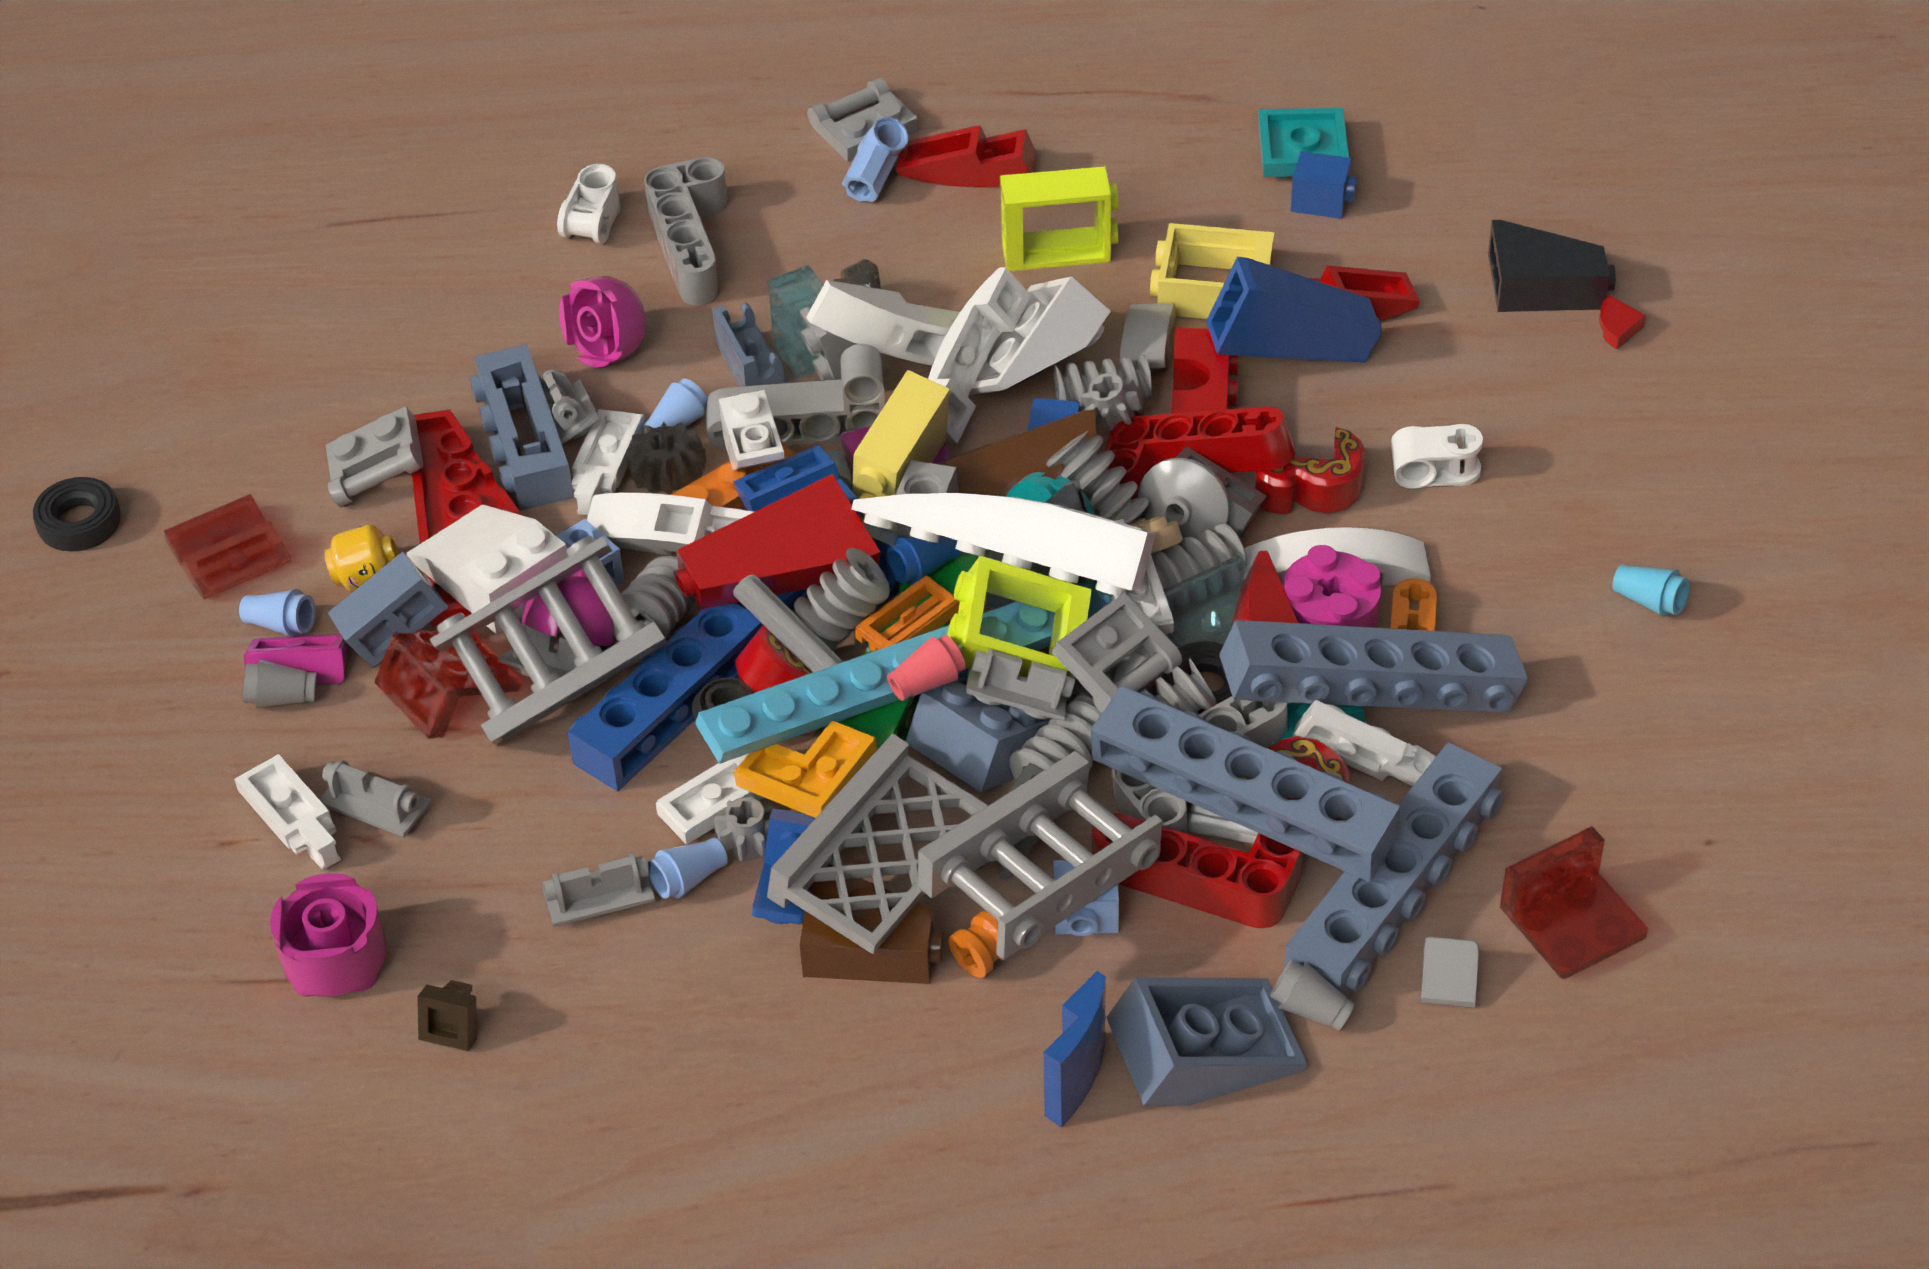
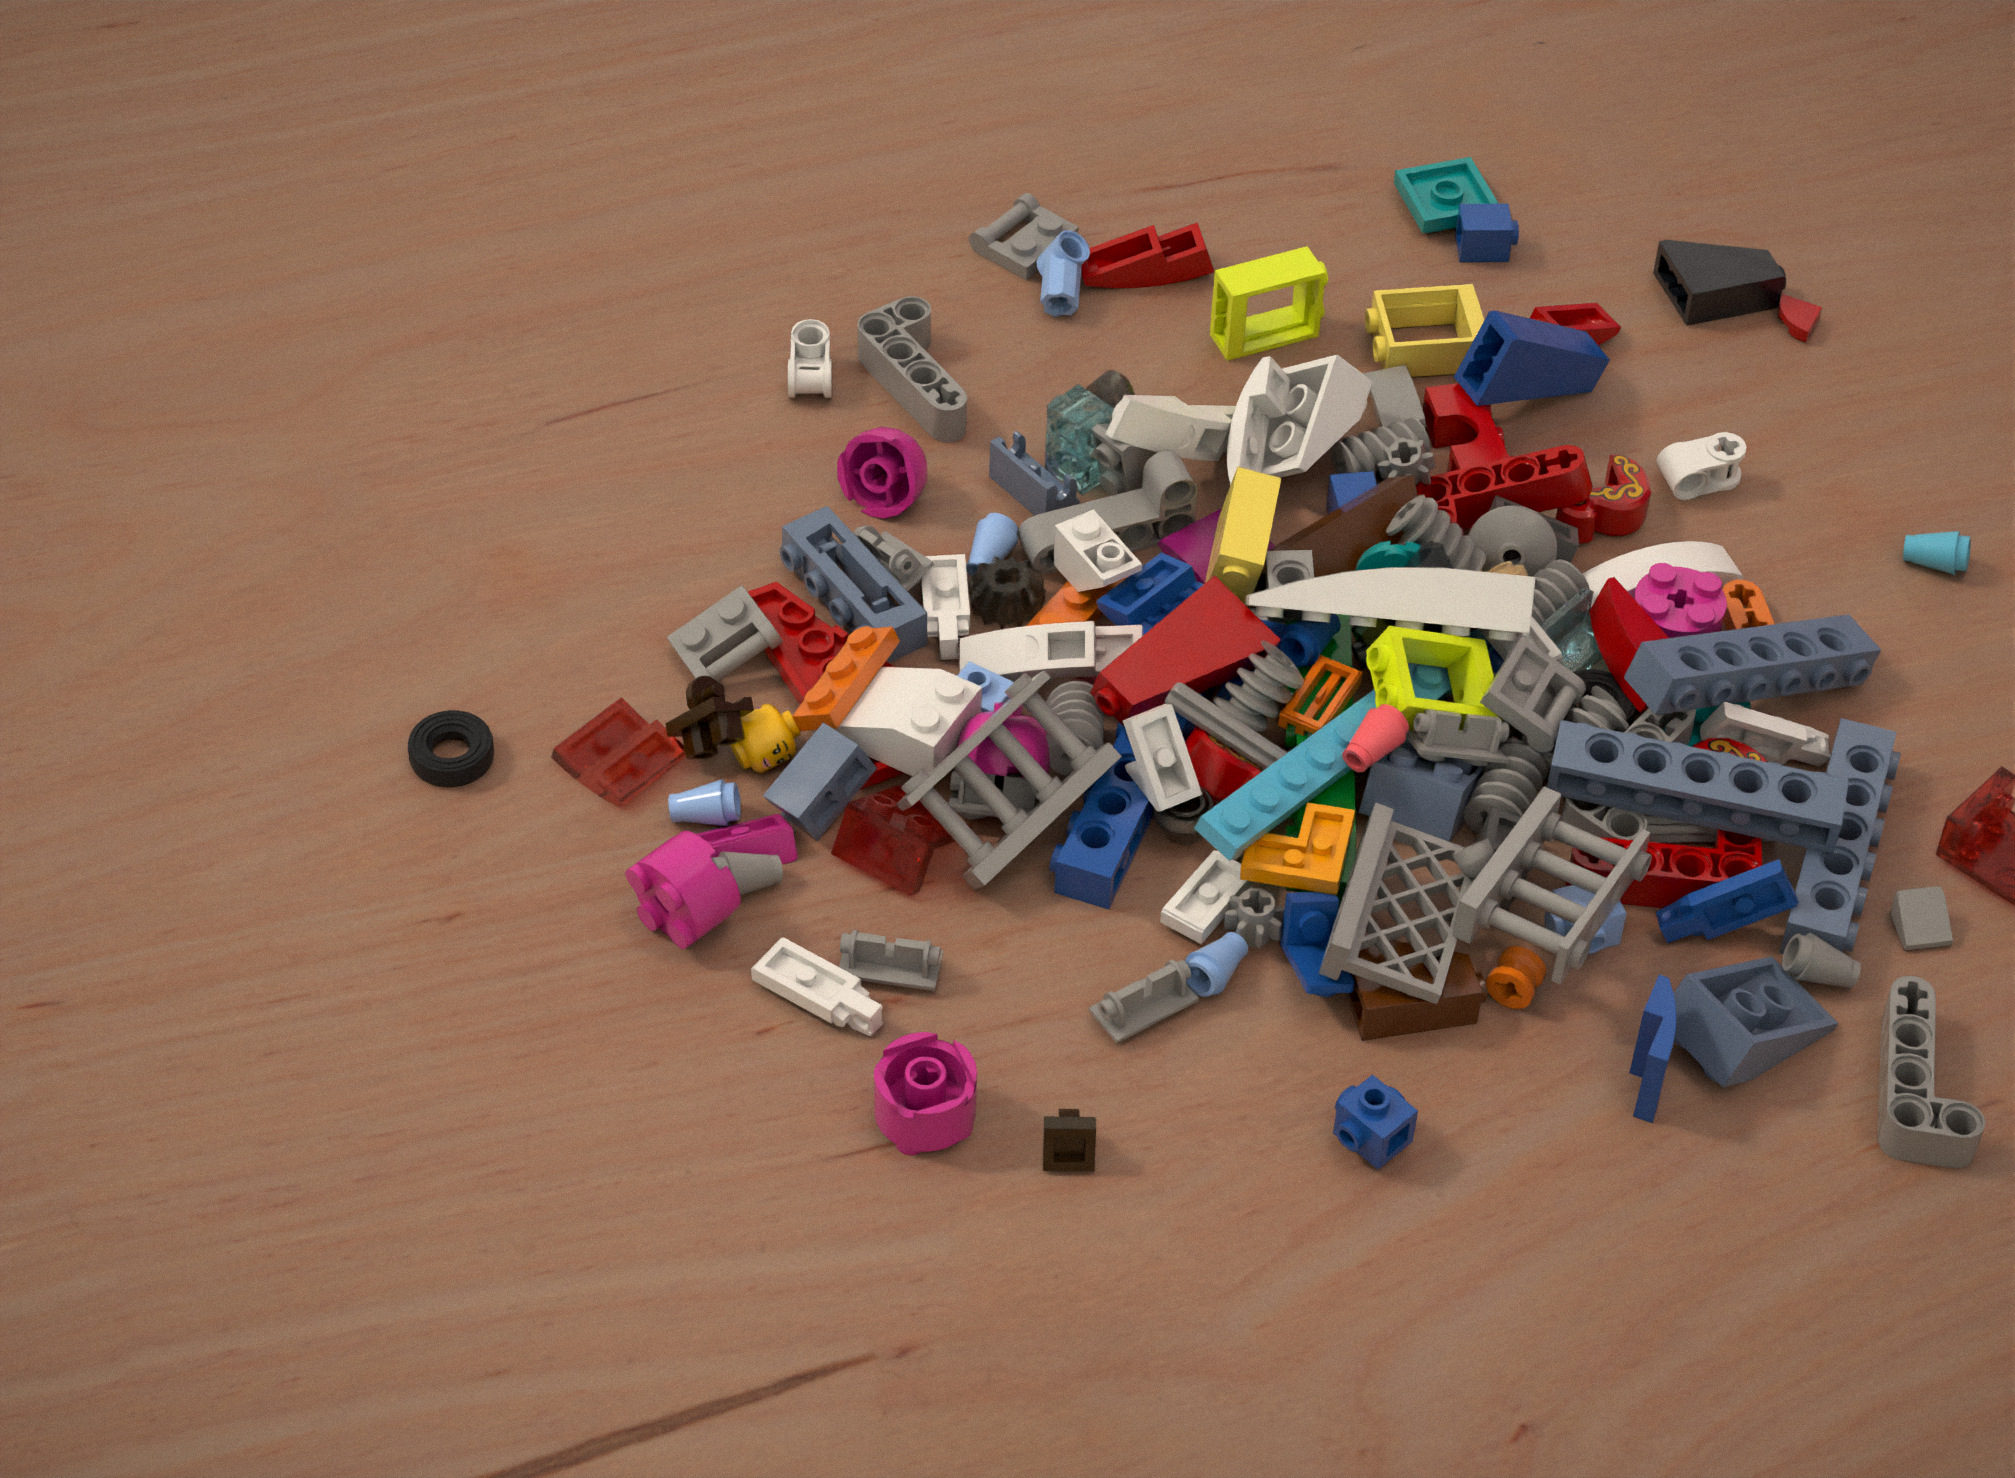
camera: 20 degrees left, 0 degrees up
none -> dark pink brick [625,830,741,949]
none -> dark brown hips [665,676,754,759]
none -> orange plate [792,626,900,731]
none -> white slope [1123,704,1202,811]
none -> blue brick [1333,1074,1418,1170]
none -> light grey hinge [1452,838,1495,879]
none -> blue hinge [1656,859,1799,943]
none -> light grey beam [1877,976,1986,1168]

